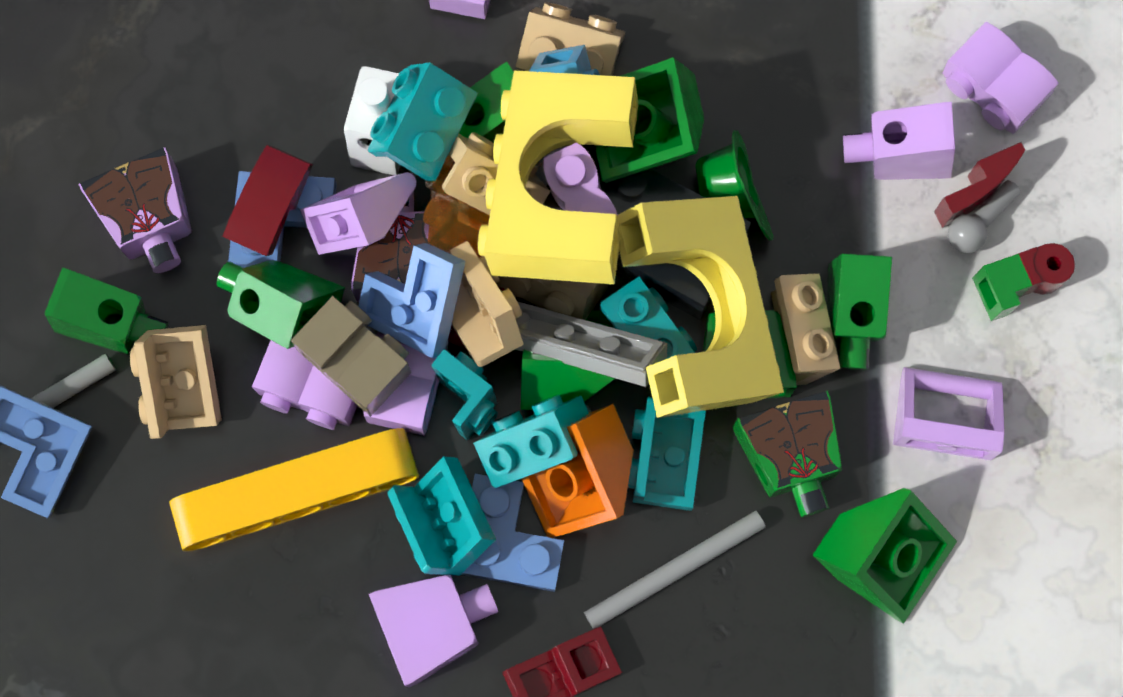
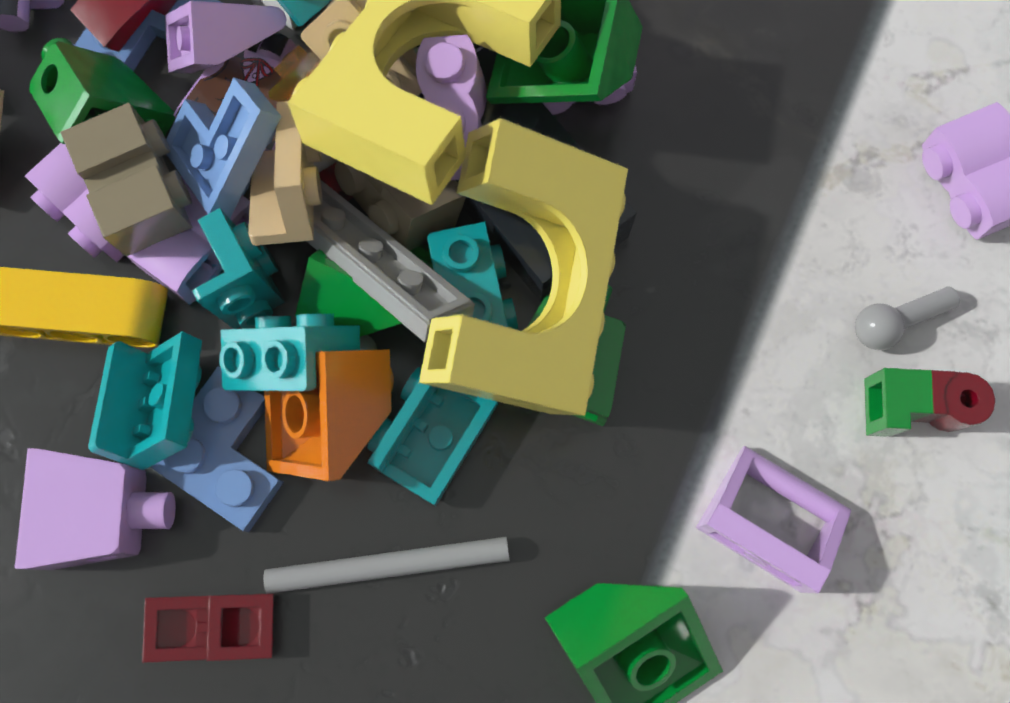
camera: 25 degrees right, 0 degrees up
green piece [695,130,773,241] -> none
torso [733,390,842,518] -> none
tan bracket [770,274,840,385] -> none
green torso [827,254,892,369] -> none
lavender torso [843,102,955,180] -> none
dark red slope [934,142,1025,228] -> none

